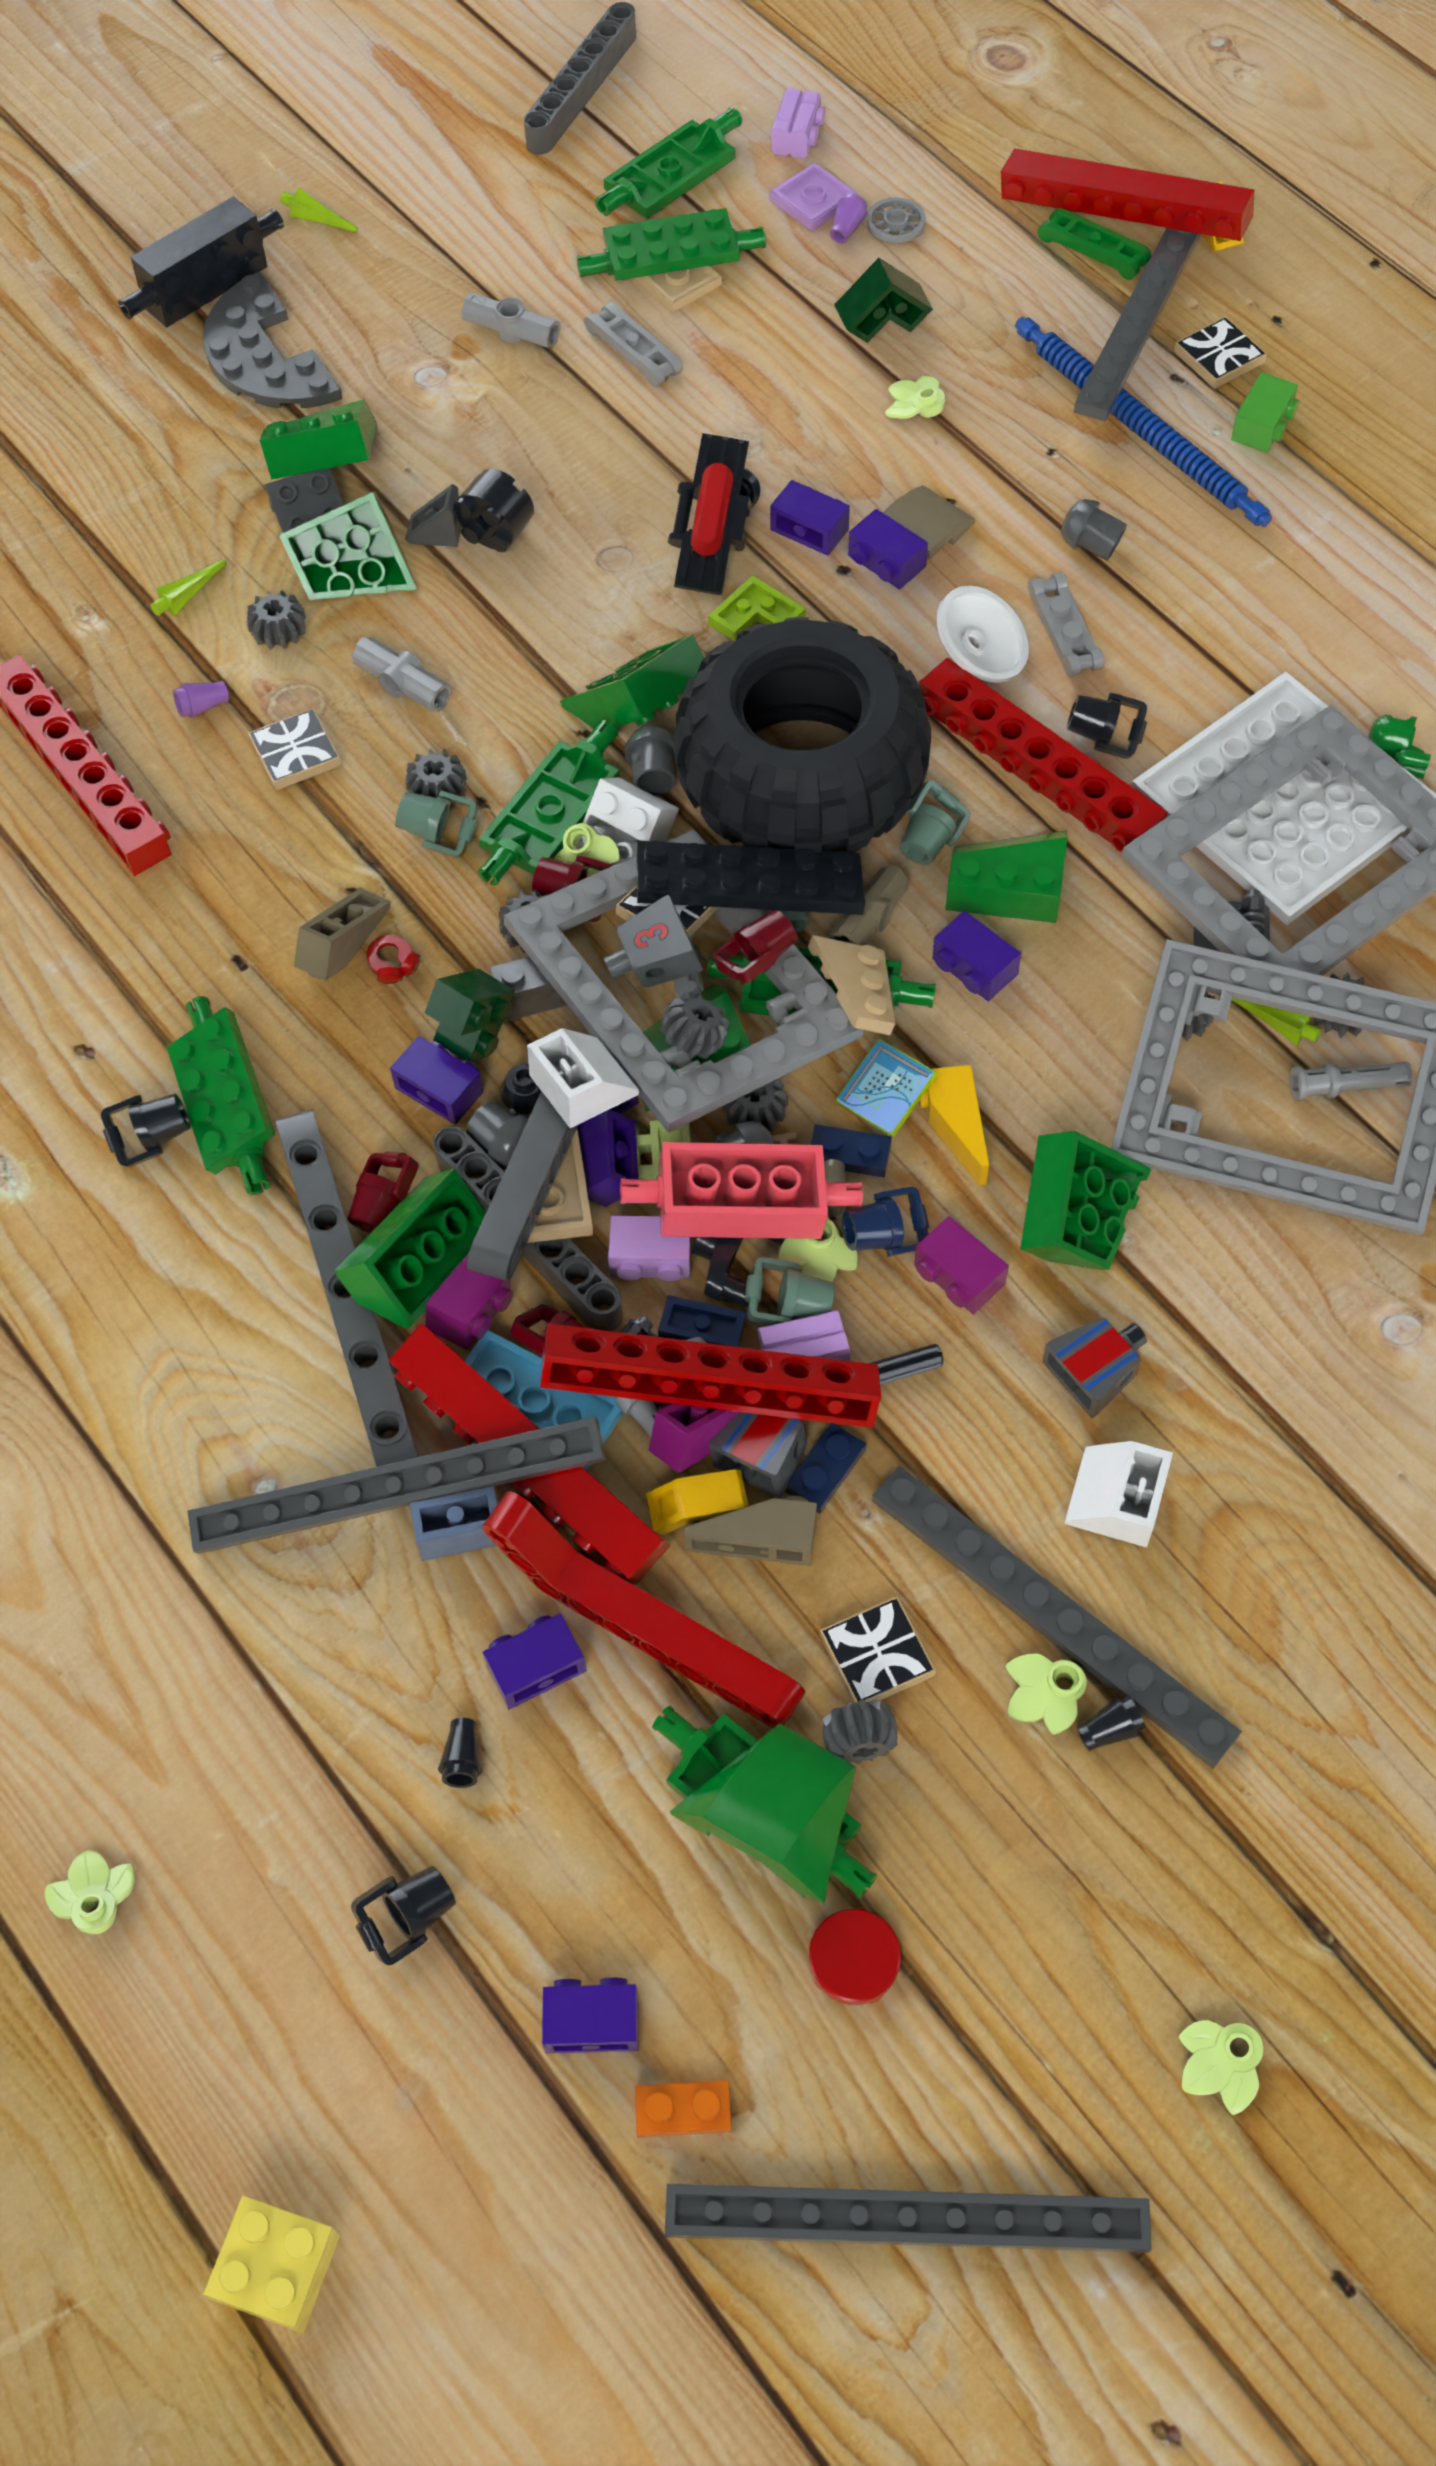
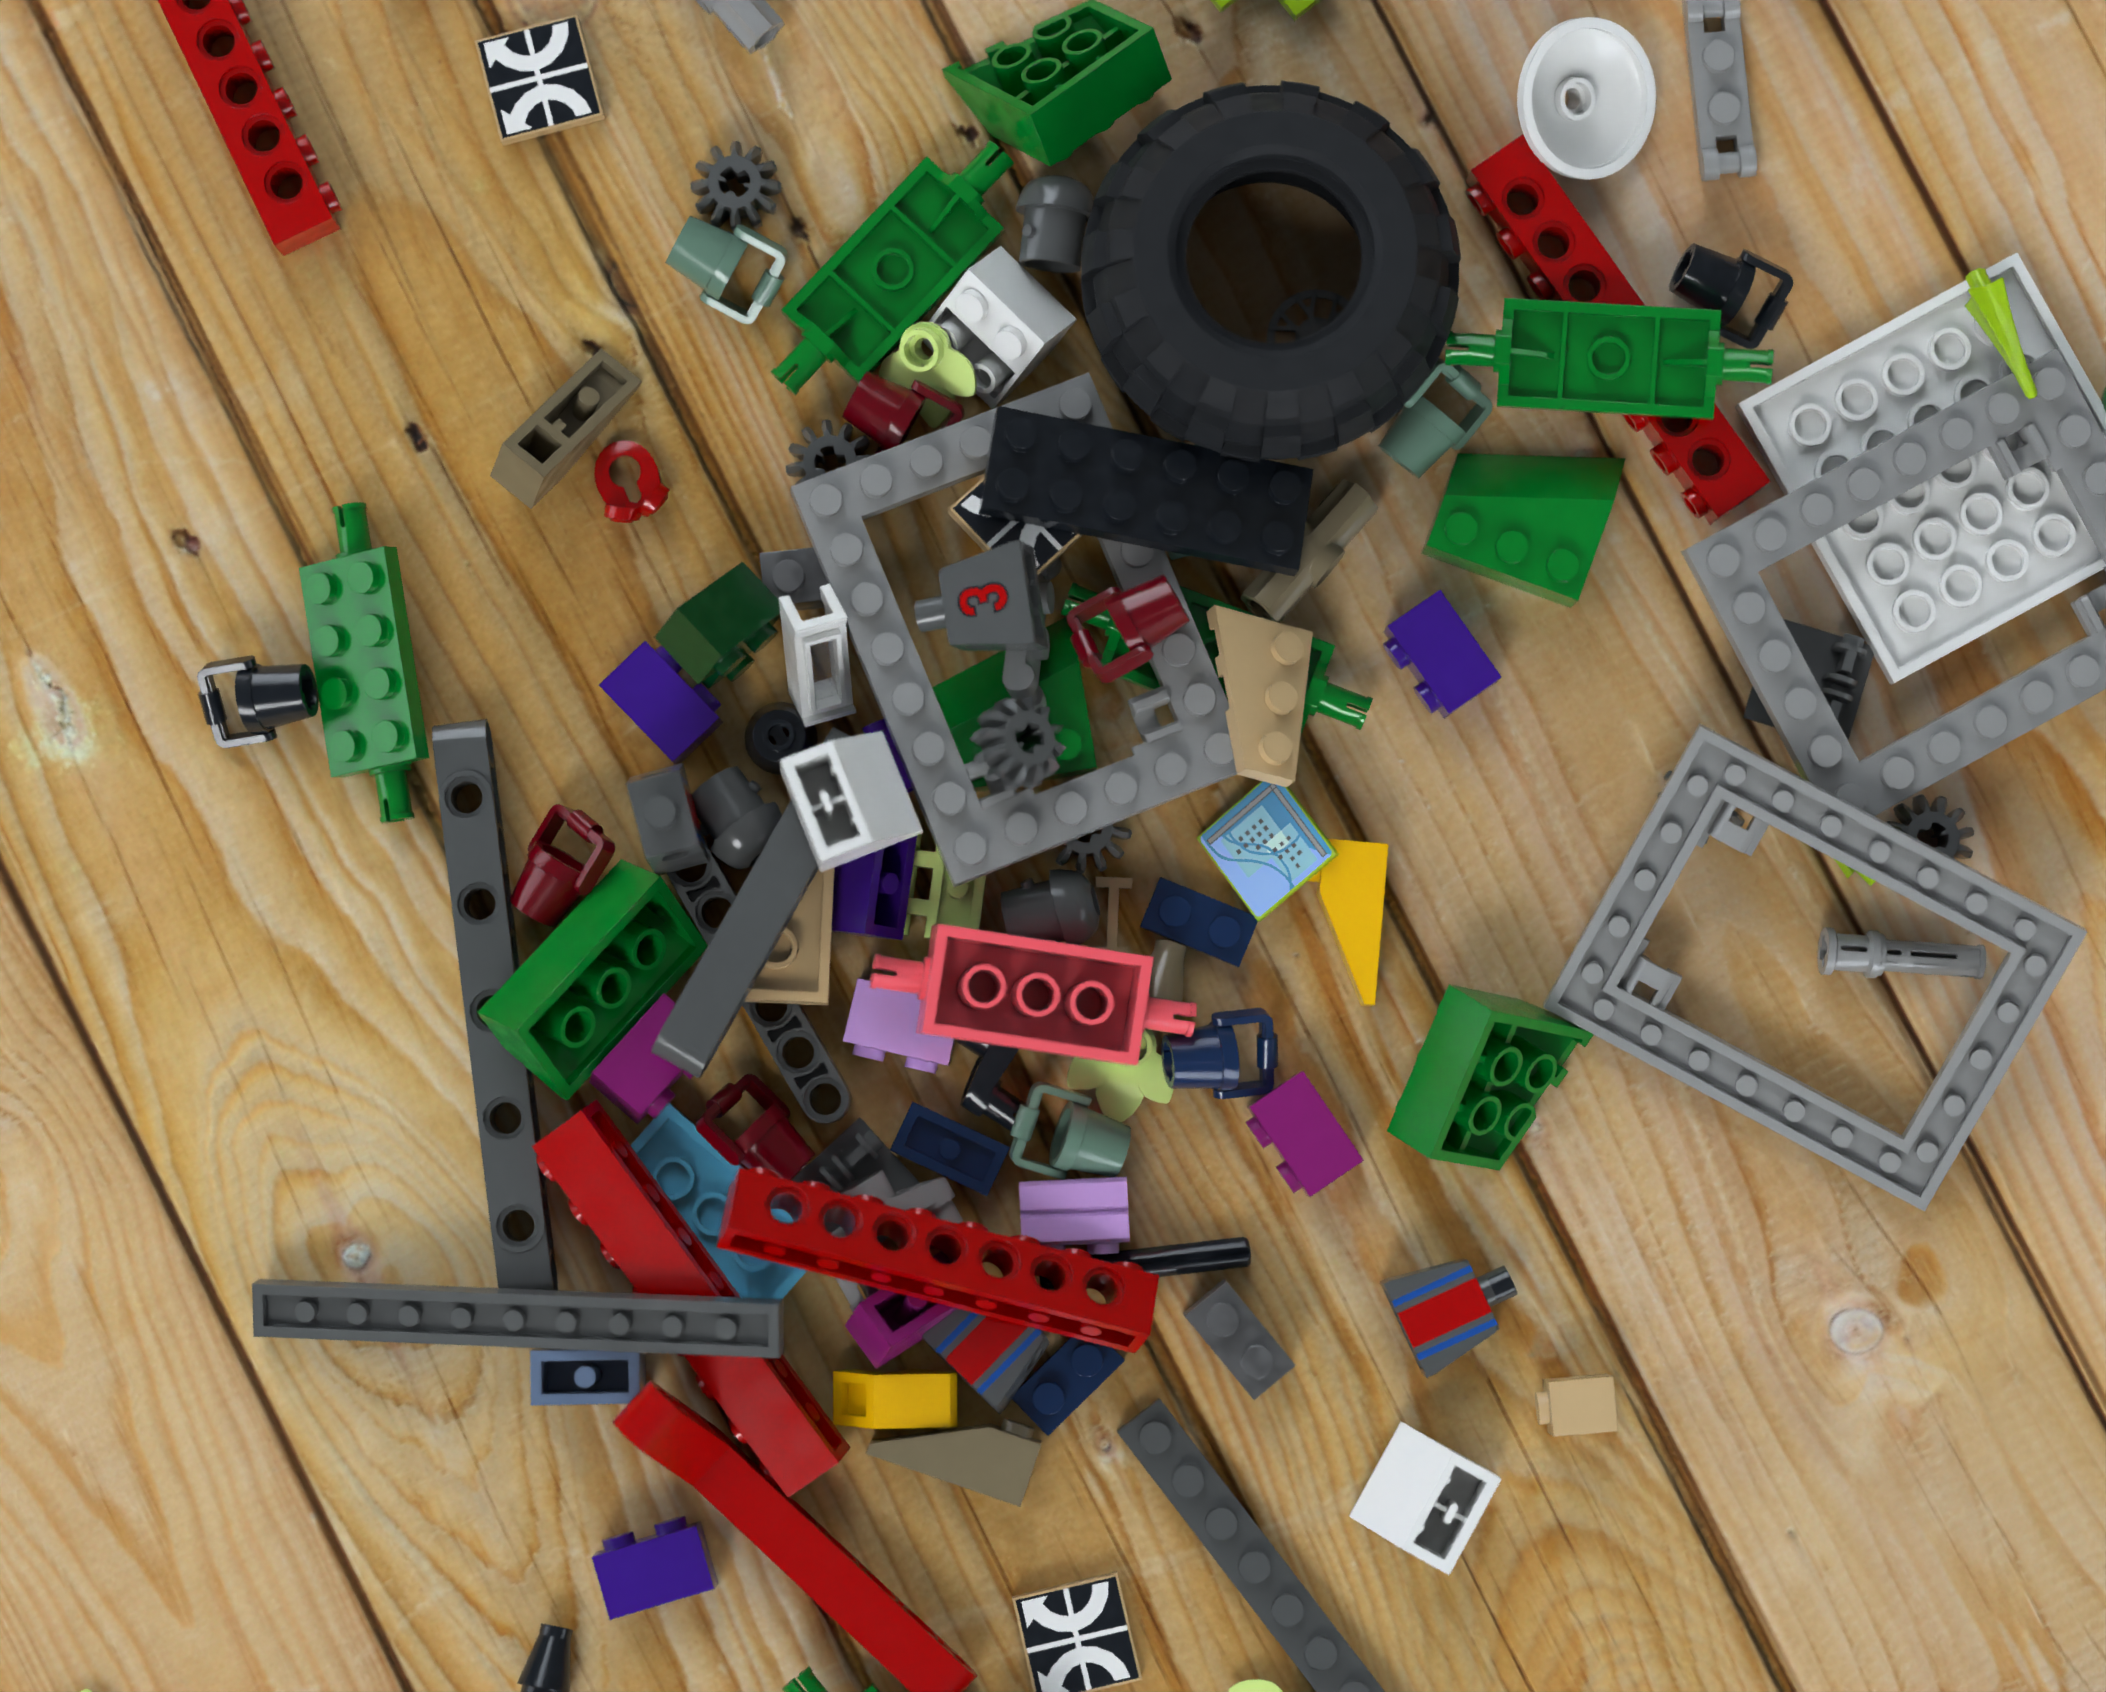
camera: 10 degrees right, 25 degrees up
none -> dark grey torso [626,763,709,875]
none -> white window [778,584,856,727]
none -> flat silver brick [1183,1279,1296,1400]
none -> green plate [1445,298,1774,420]
none -> tan brick [1535,1373,1619,1437]
none -> lime piece [1965,268,2037,399]

